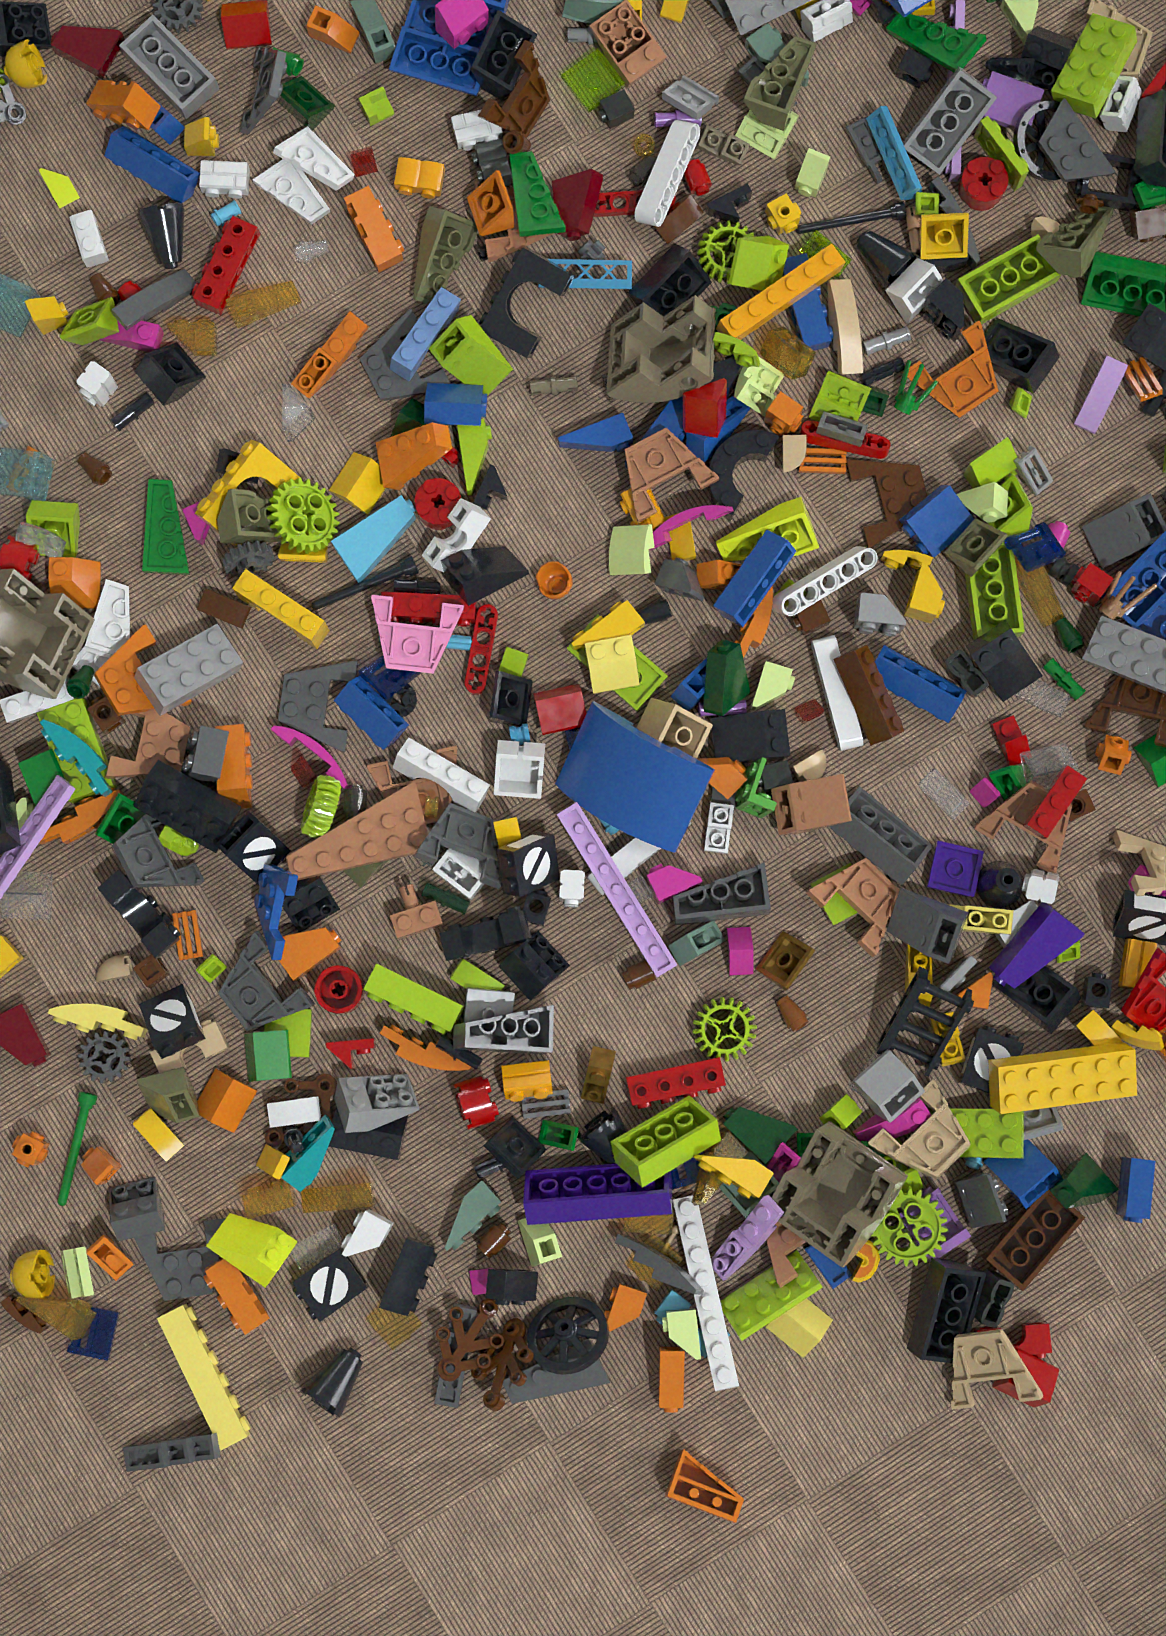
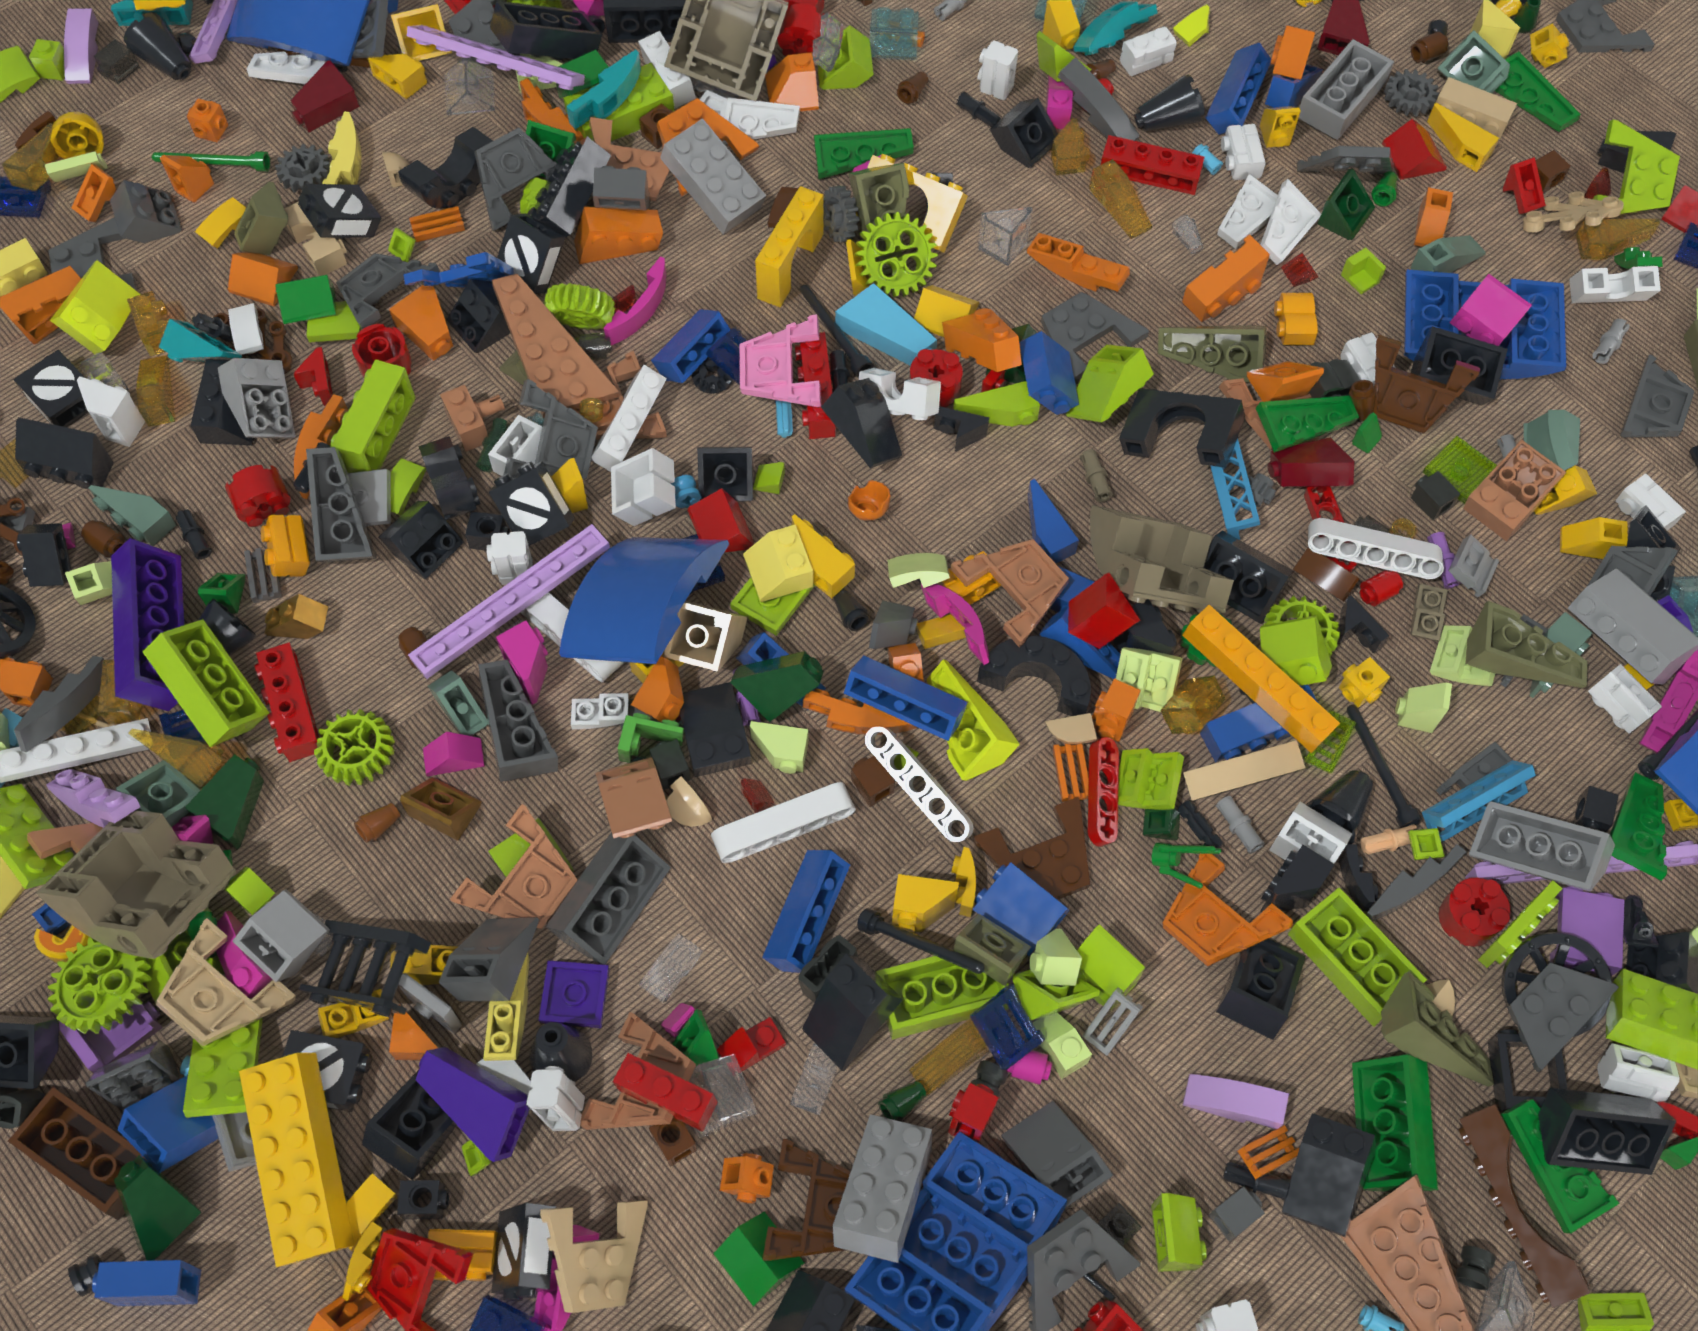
camera: 80 degrees right, 20 degrees down
dark green cone [67,665,95,699] -> none
reddish brown brick [133,954,170,988] -> none
yellow tile [256,1144,290,1179] -> none
dark grey wing [278,661,358,753] -> none
medium blue arch [390,287,461,381] -> none
red beam [465,604,498,695] -> none
black tile [483,1116,547,1179] -> none
yellow slope [693,1154,774,1199] -> none
lime slope [713,332,760,368] -> none
flat silver tile [816,411,868,447] -> none
reddish brown brick [833,645,904,746] -> none
light grey slope [854,593,906,636] -> none
yellow slope [919,213,969,259] -> none
lime slope [1009,388,1032,418] -> none
green pin [1042,658,1086,701] -> none
reddish brown plate [1076,194,1104,214] -> none
medium nougat plant [1099,571,1157,620] -> none
none -> black wheel [68,1253,103,1297]
none -> black piece [857,908,985,974]
none -> yellowish green slope [1028,1013,1092,1079]
none -> teal slope [1073,1,1158,55]
none -> green slope [1352,413,1382,453]

